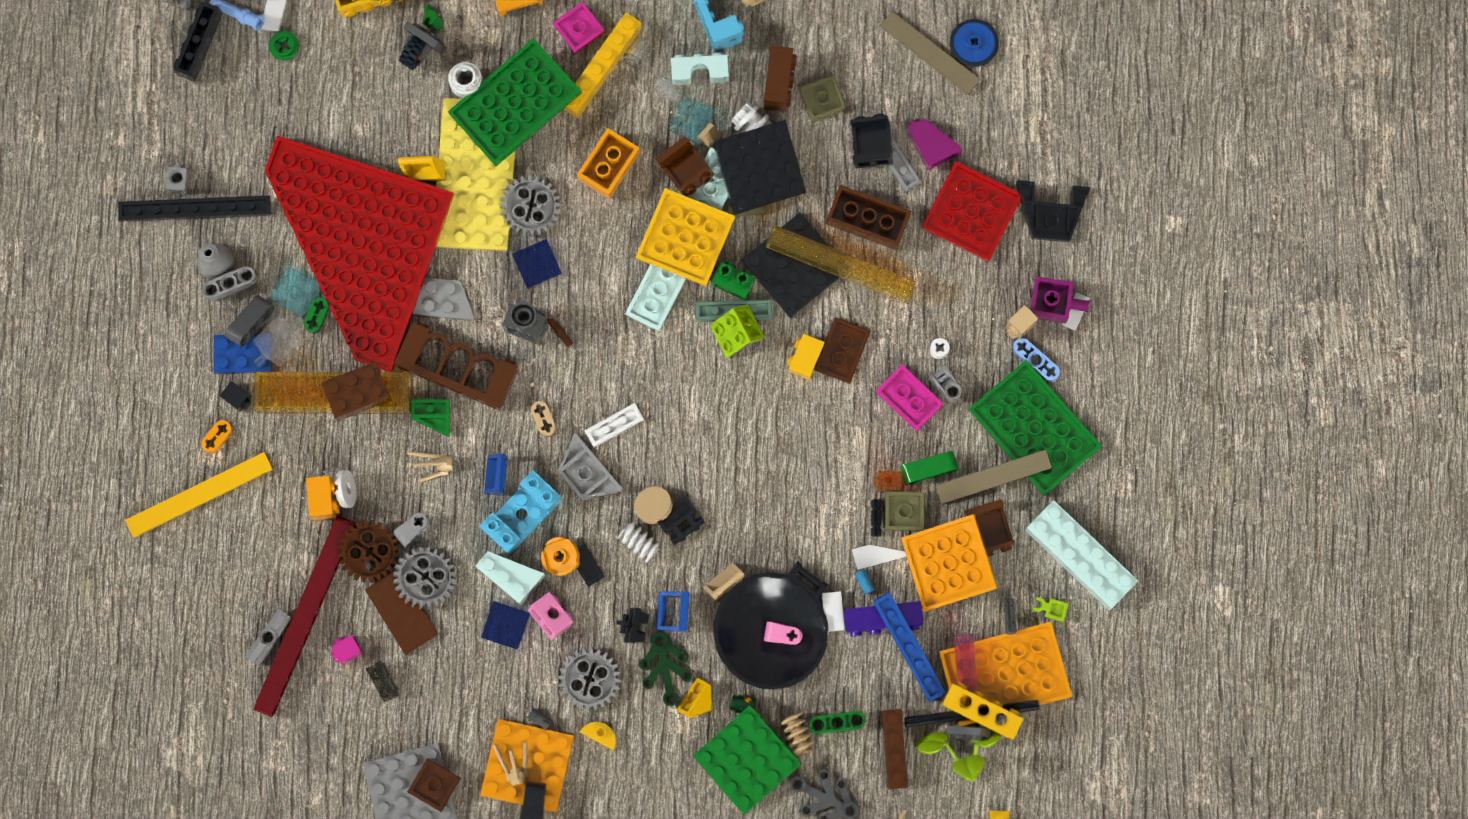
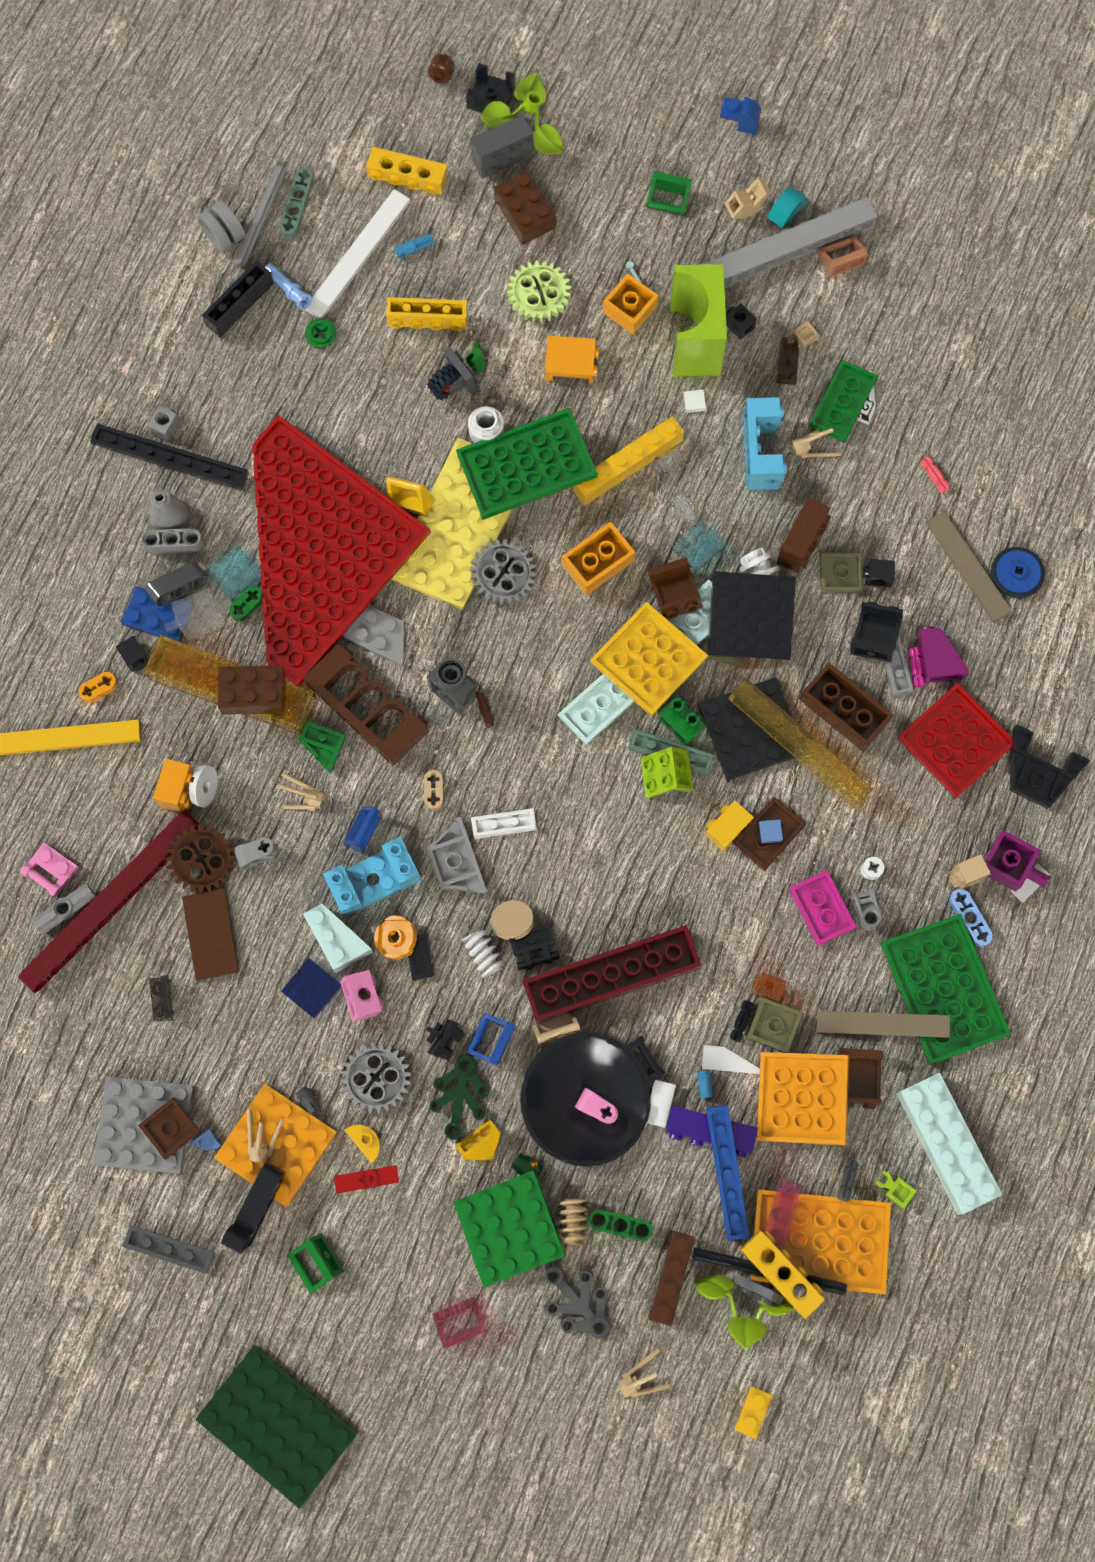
camera: 20 degrees right, 5 degrees down
dark pink brick [331,635,363,665] -> none
light grey gear [393,547,456,609] -> none
clear blue tile [512,239,562,289] -> none
dark pink plate [552,1,605,54] -> none
light aqua arch [671,53,729,85] -> none
tan tile [698,123,722,149] -> none
green beam [900,451,959,485] -> none
none -> bright pink plate [20,843,79,897]
none -> medium blue tile [191,1128,222,1151]
none -> red piece [334,1165,399,1194]
none -> dark red brick [522,925,701,1024]
none -> medium blue tile [758,819,783,844]
none -> black brick [863,559,895,587]
none -> dark pink axle [908,647,925,688]

